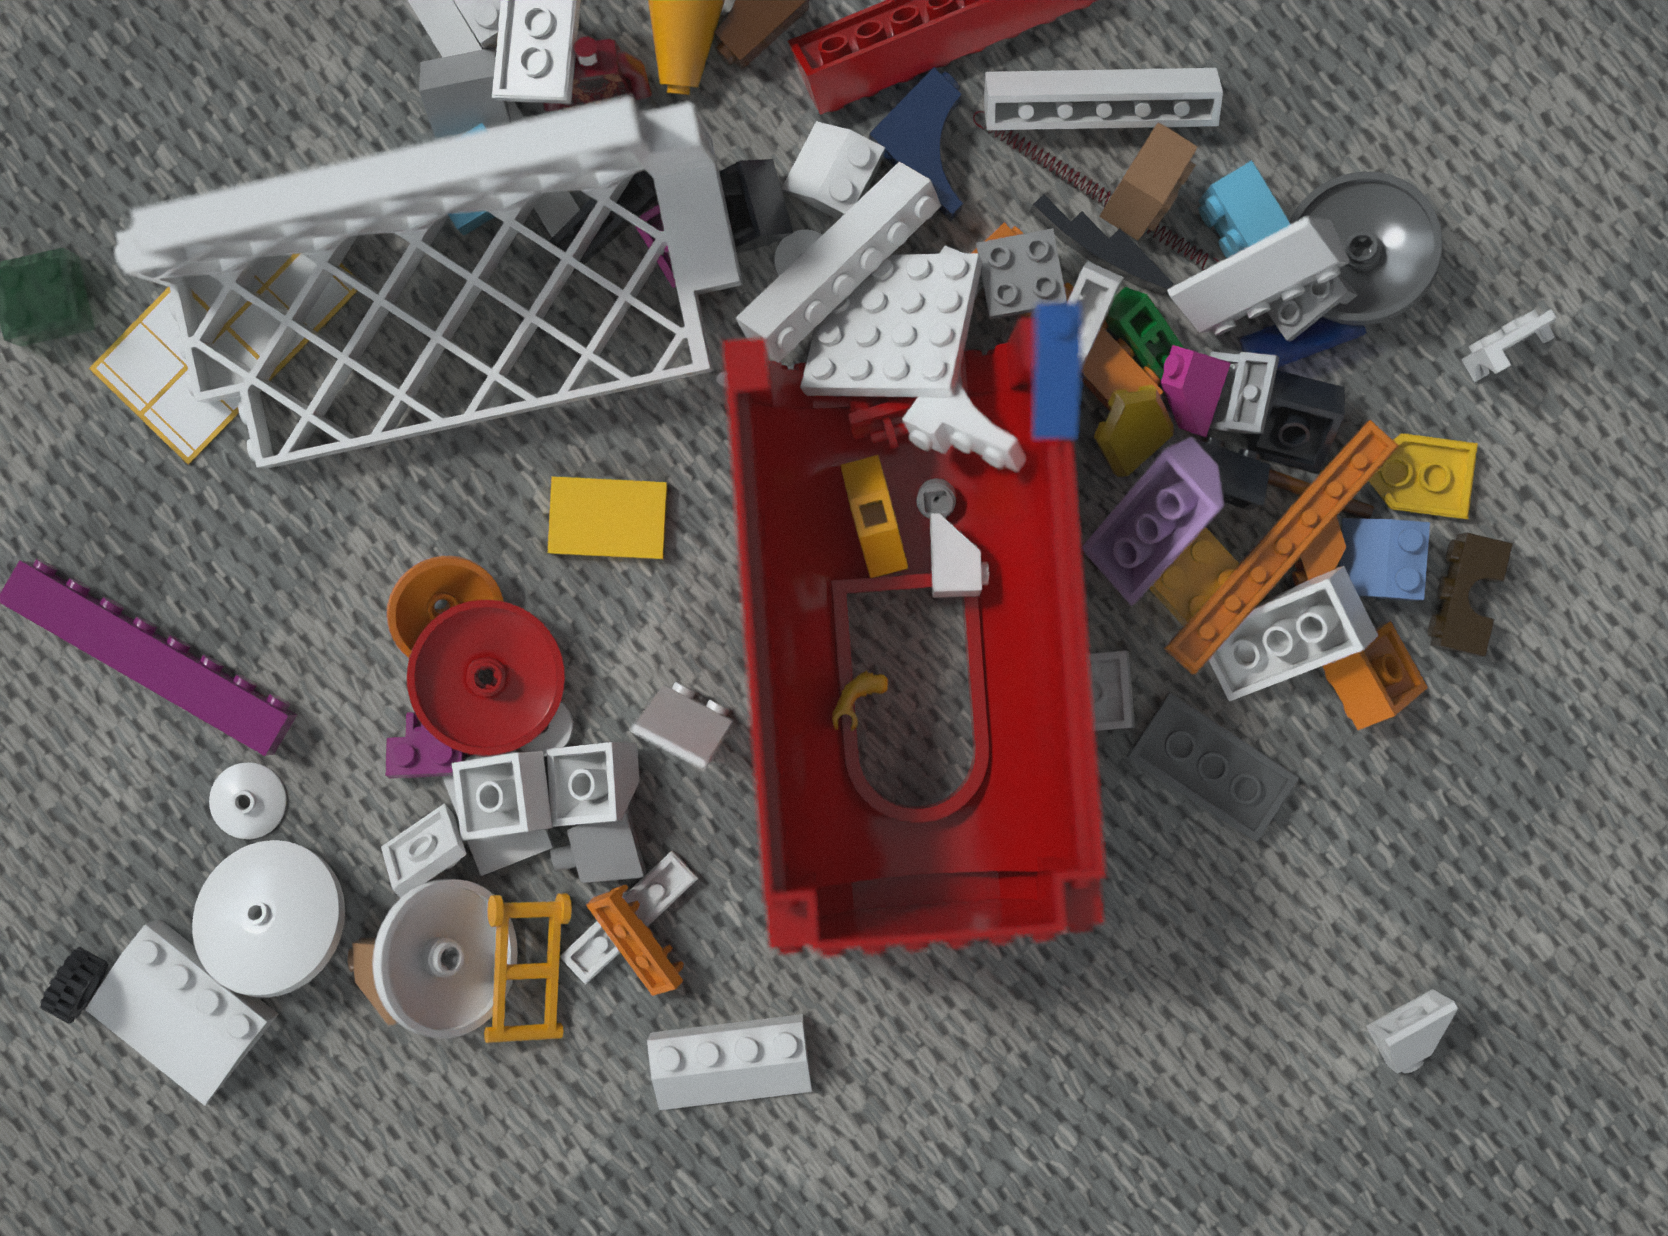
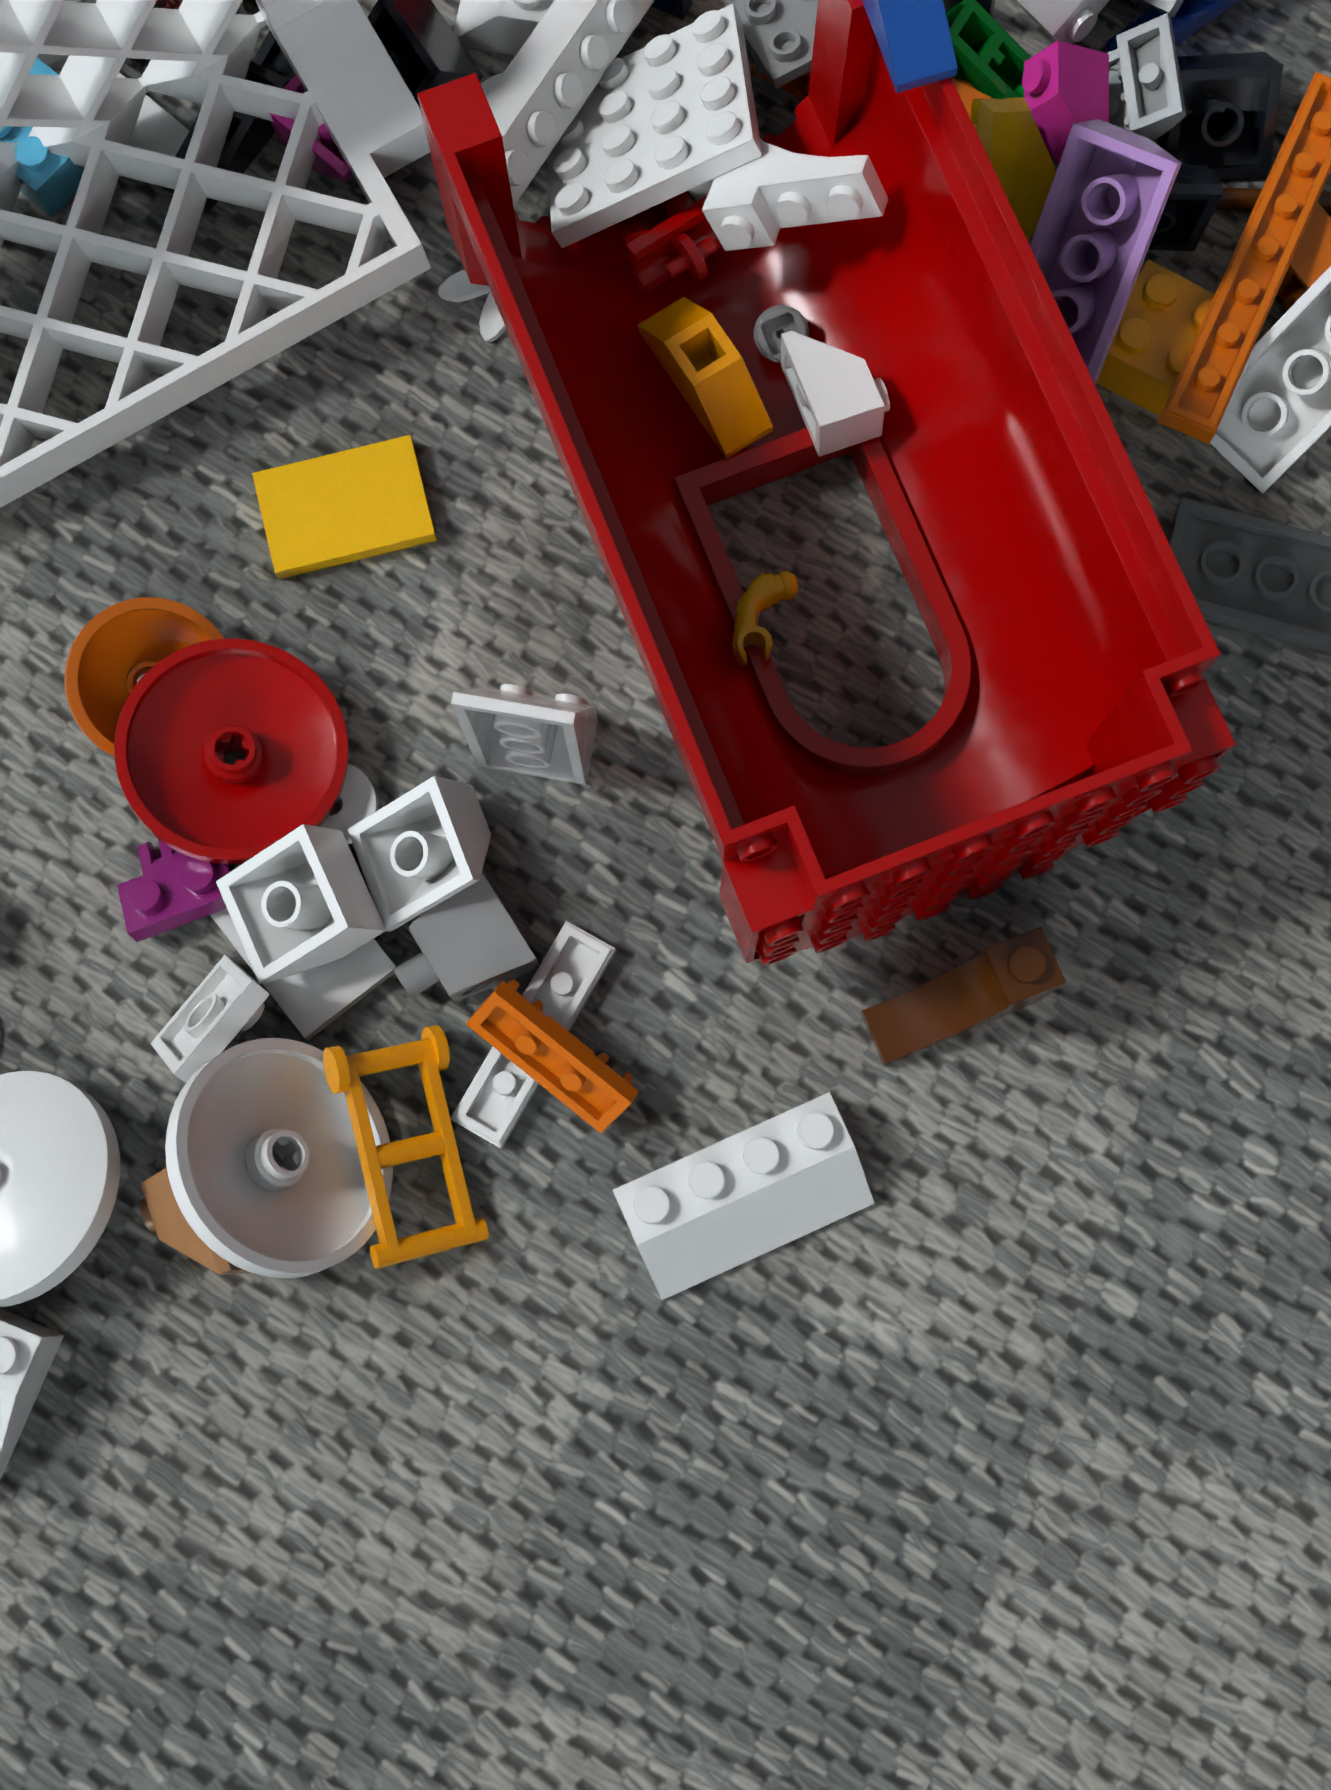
camera: 10 degrees left, 10 degrees down
none -> reddish brown arch [861,927,1066,1066]

